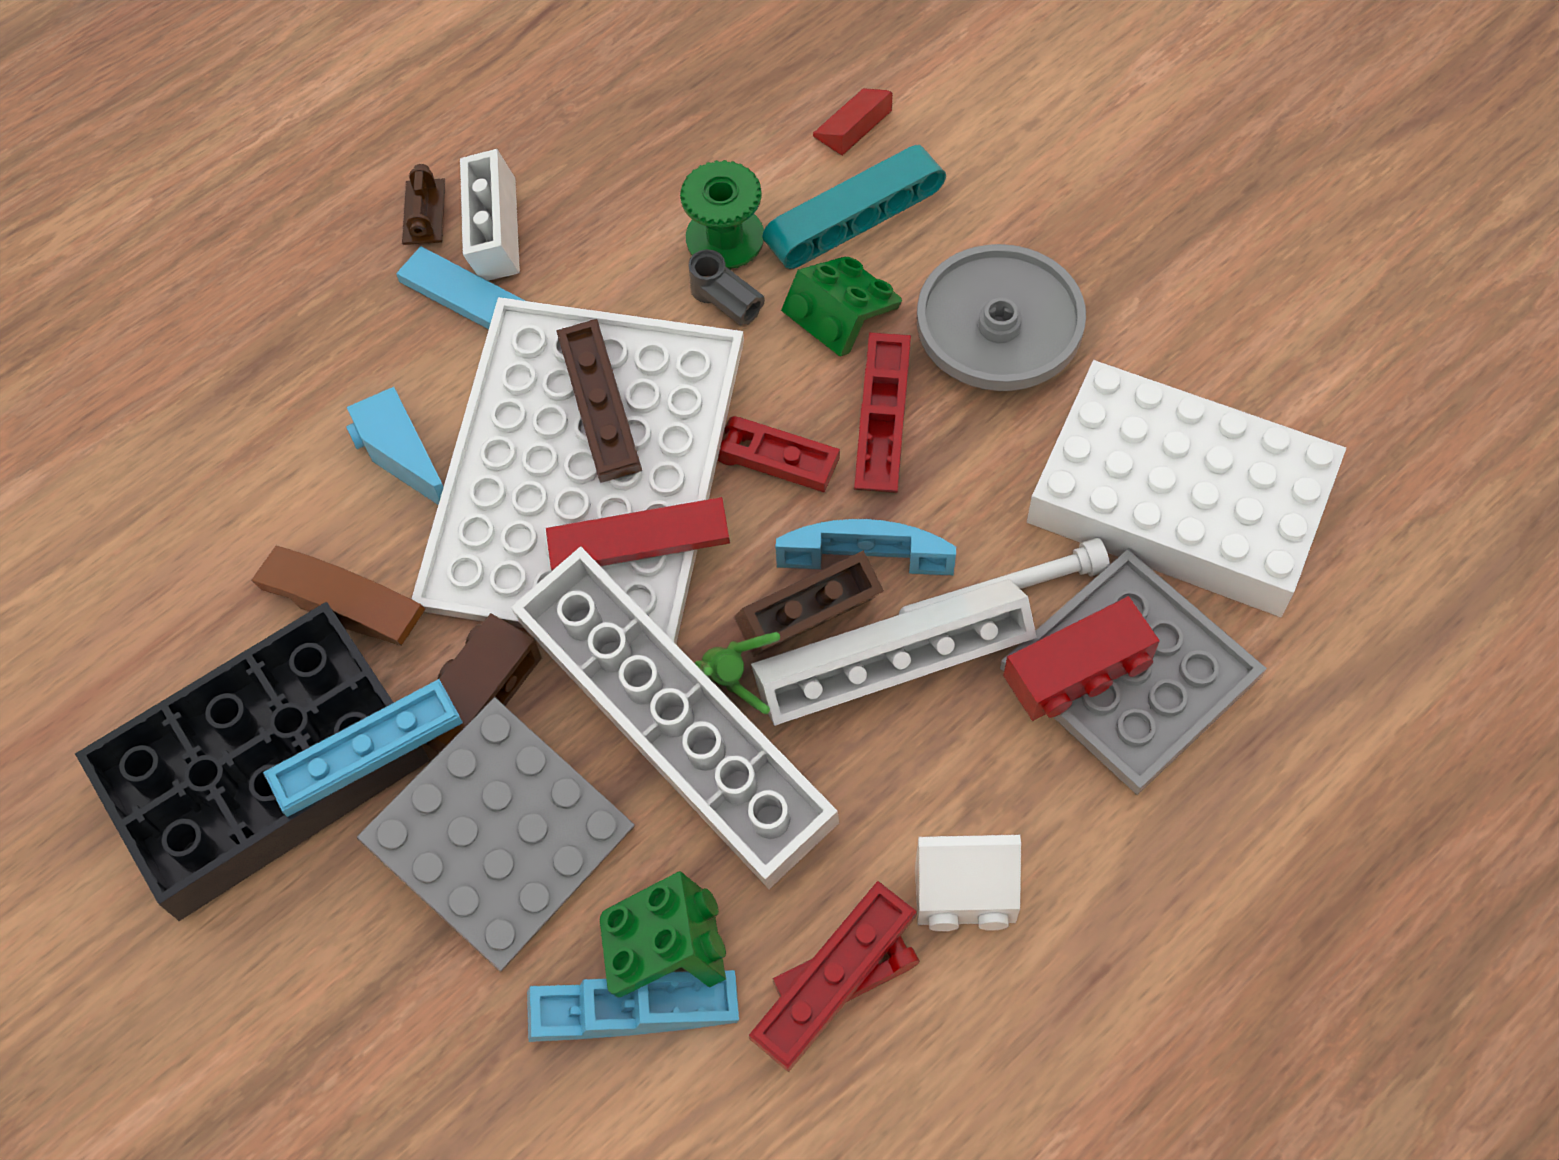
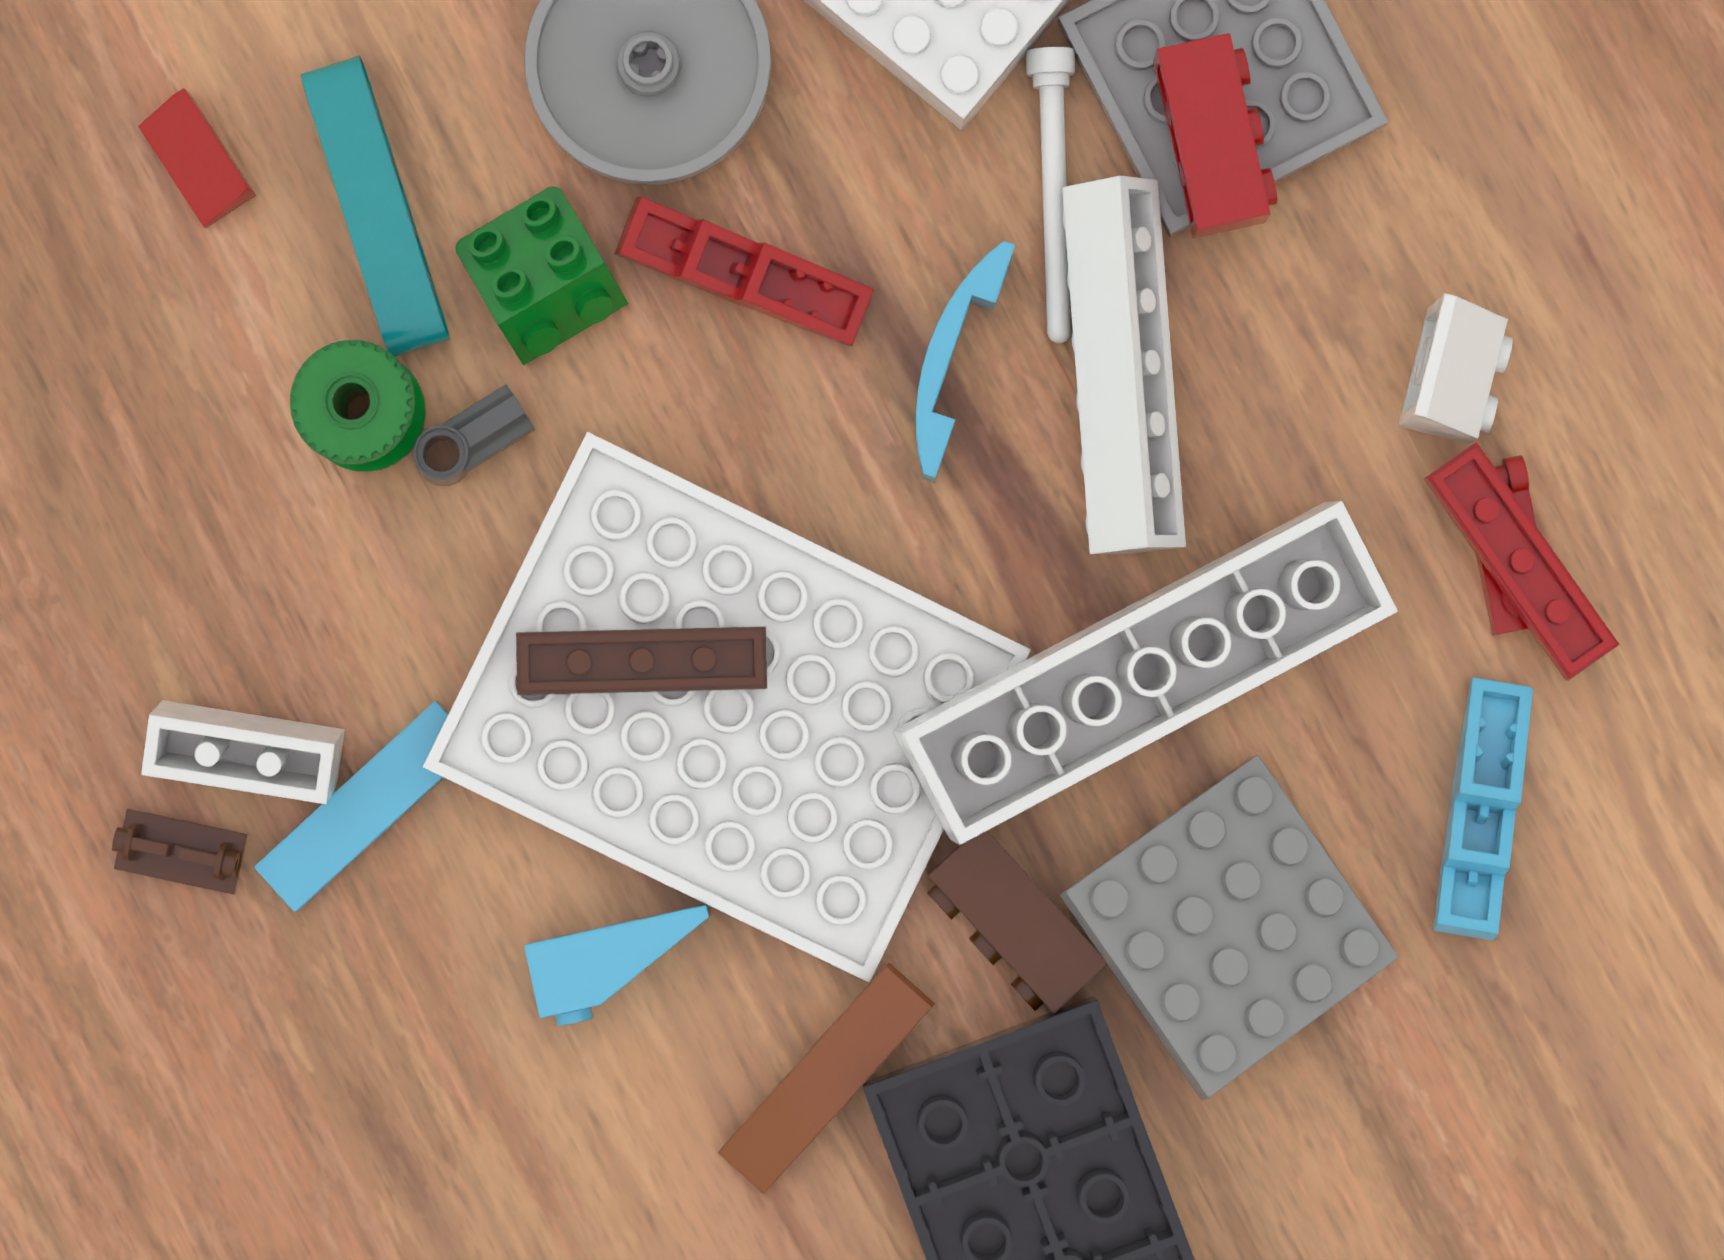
camera: 75 degrees left, 25 degrees up
medium azure tile [263,679,463,817] -> none
red tile [546,497,730,571] -> none
green bracket [600,871,726,998] -> none
bright green plant [695,632,780,714] -> none
red plate [717,416,840,493] -> none
reddish brown brick [734,550,884,657] -> none

